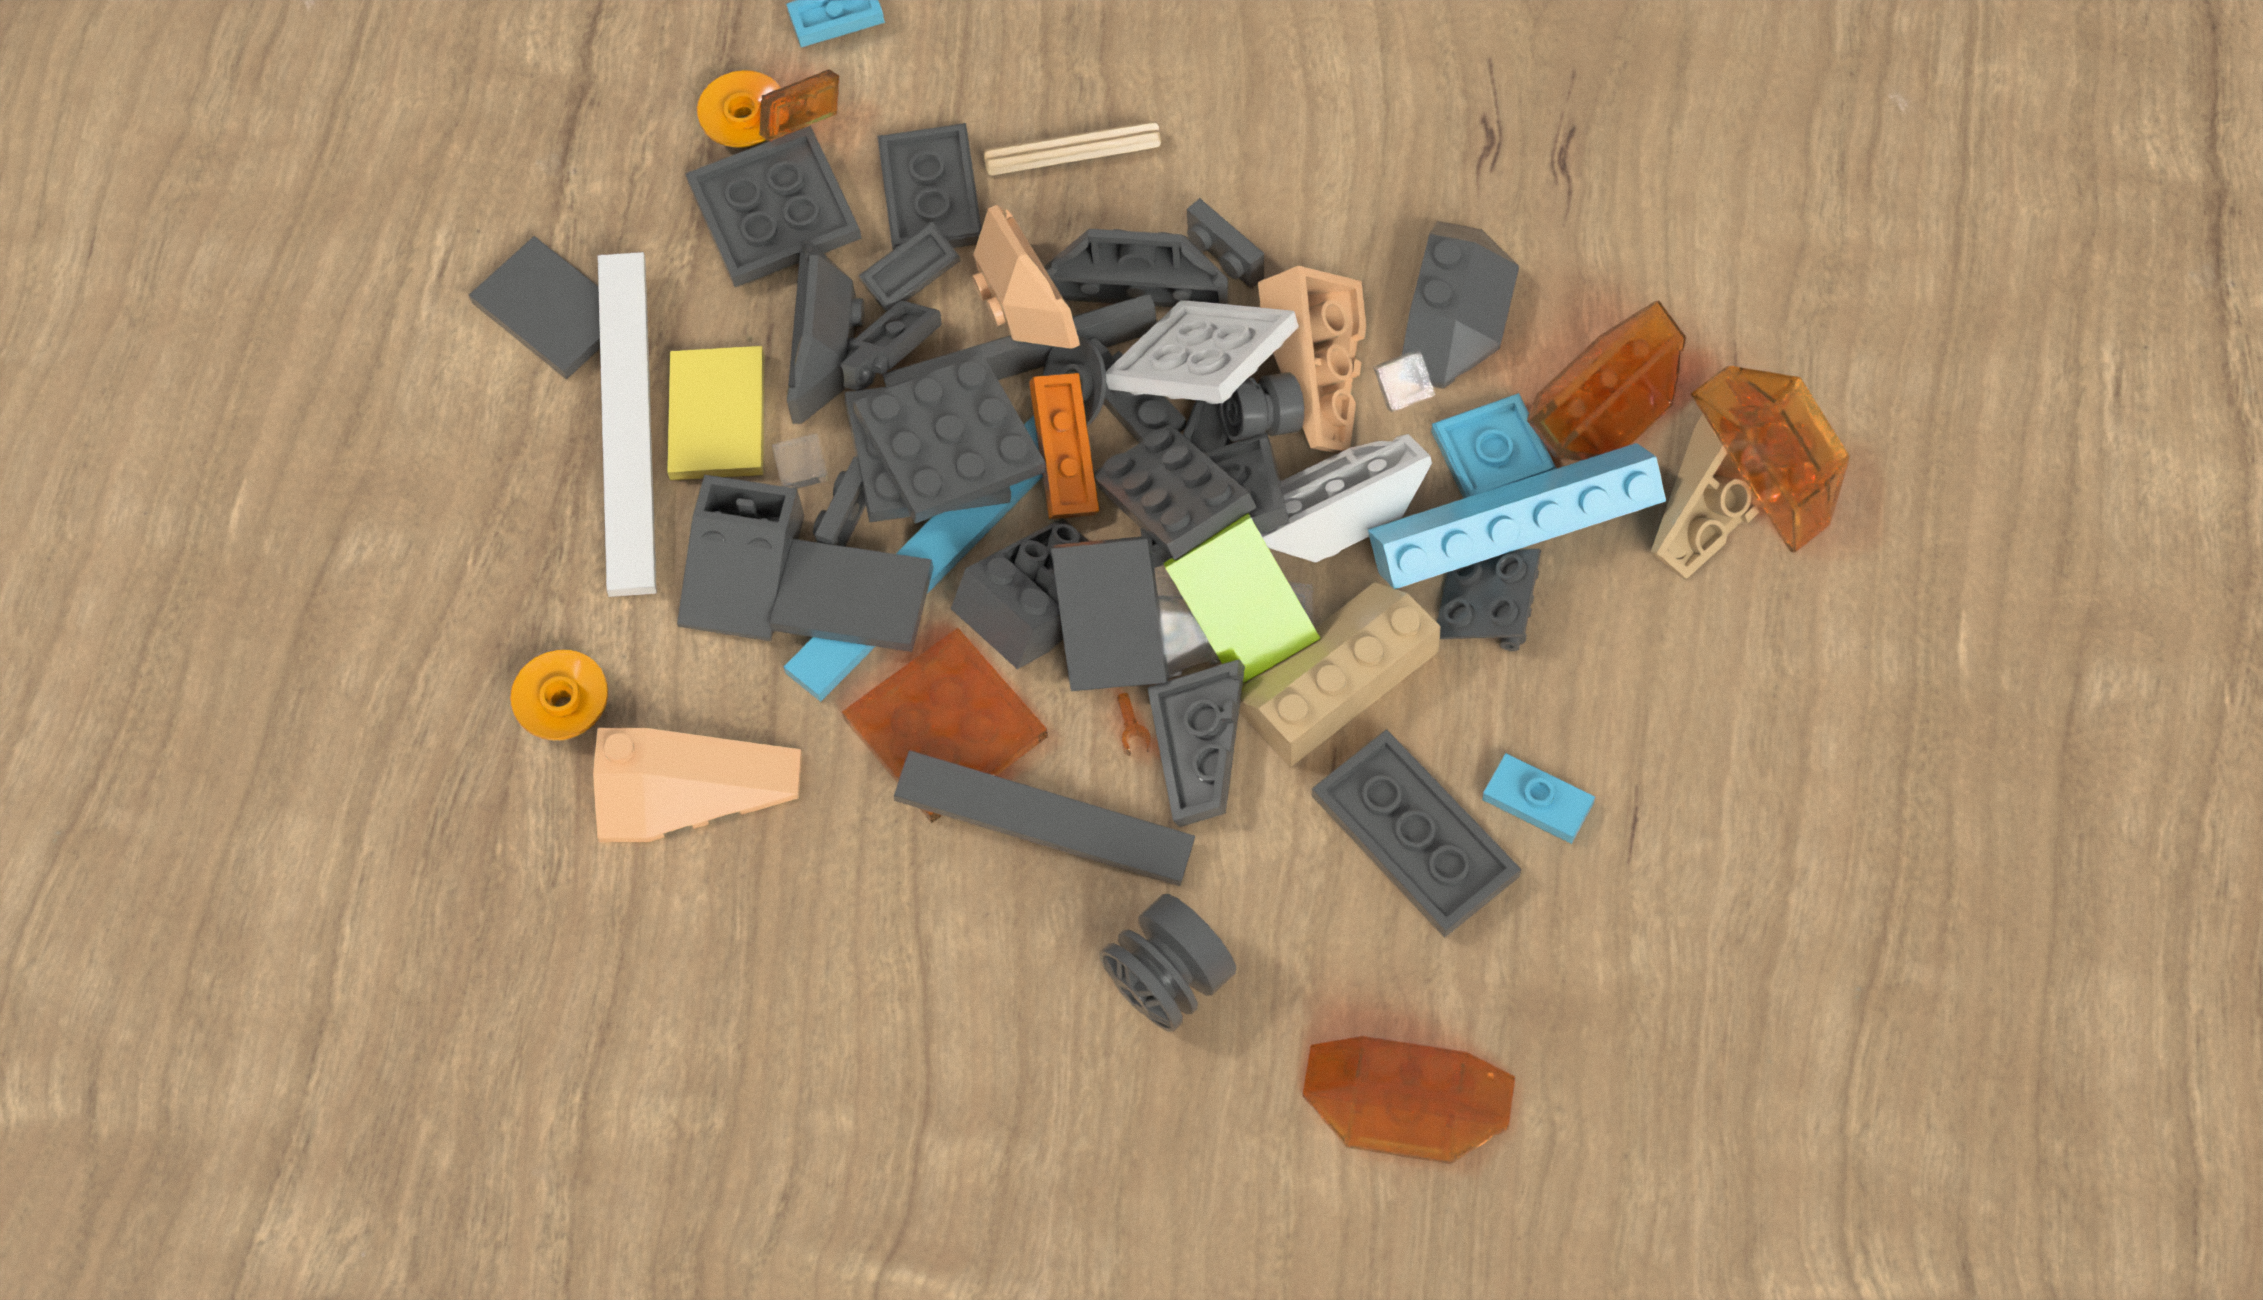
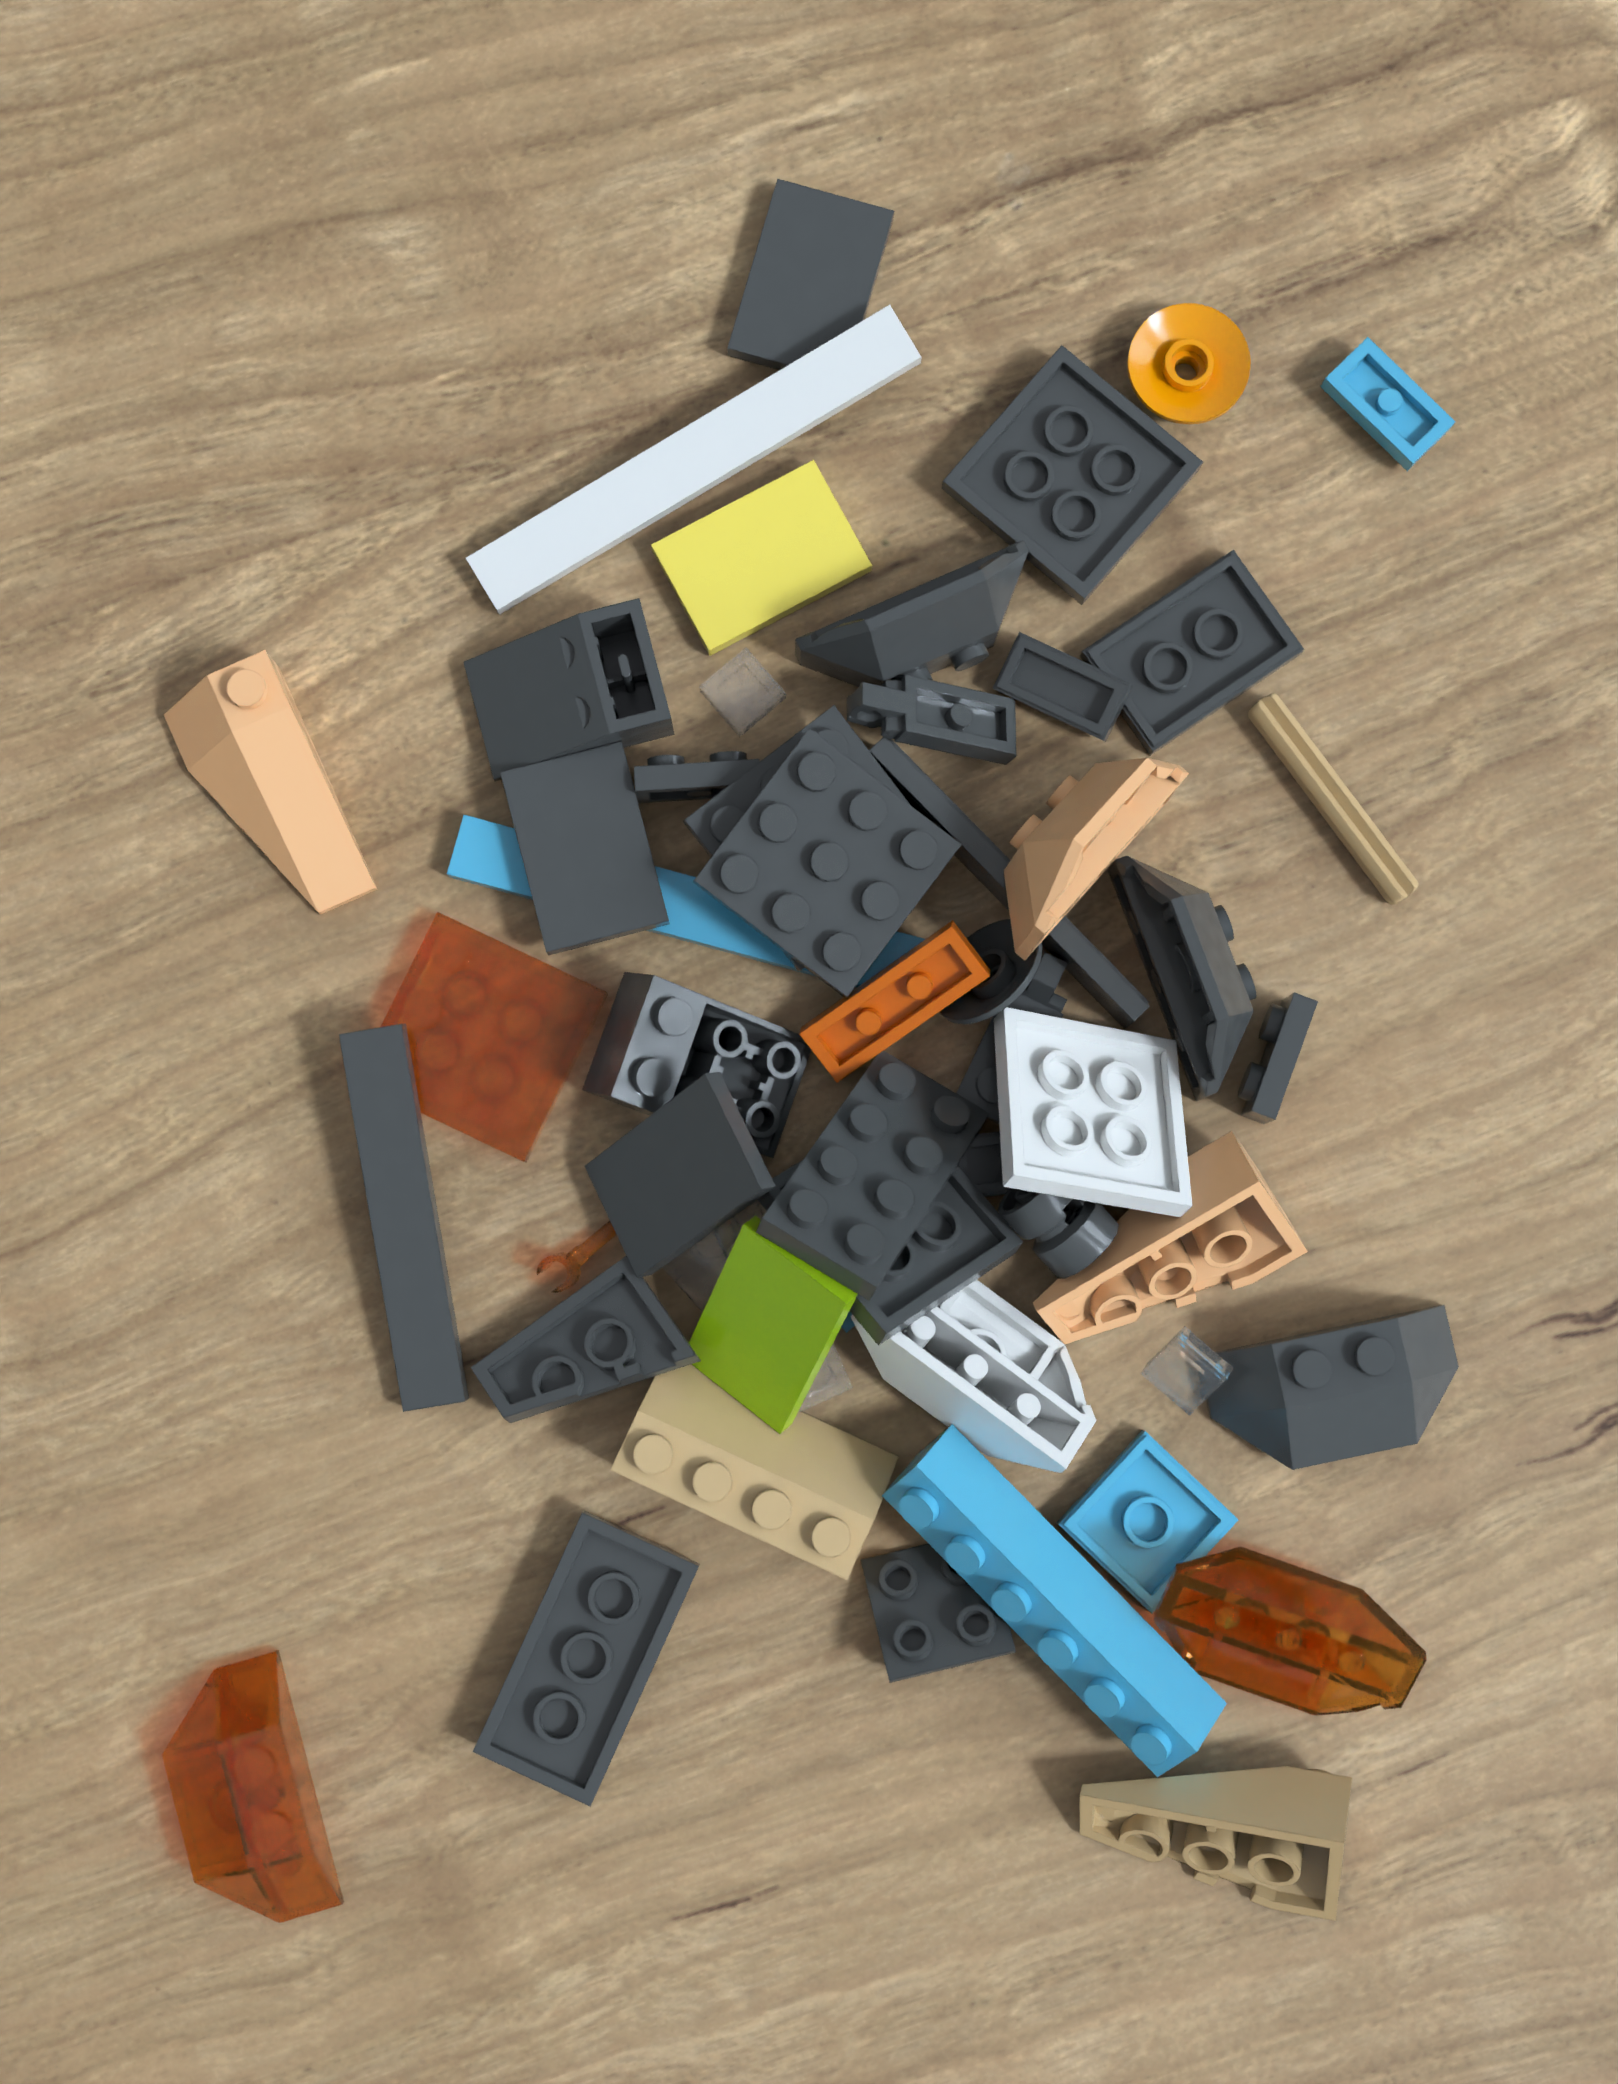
camera: 55 degrees right, 20 degrees up
light orange dish [510,650,608,740] -> none
clear orange plate [759,69,840,141] -> none
dark grey wheel [1100,893,1236,1032] -> none
medium azure plate [1482,753,1595,844] -> none
clear orange wedge [1691,366,1850,552] -> none

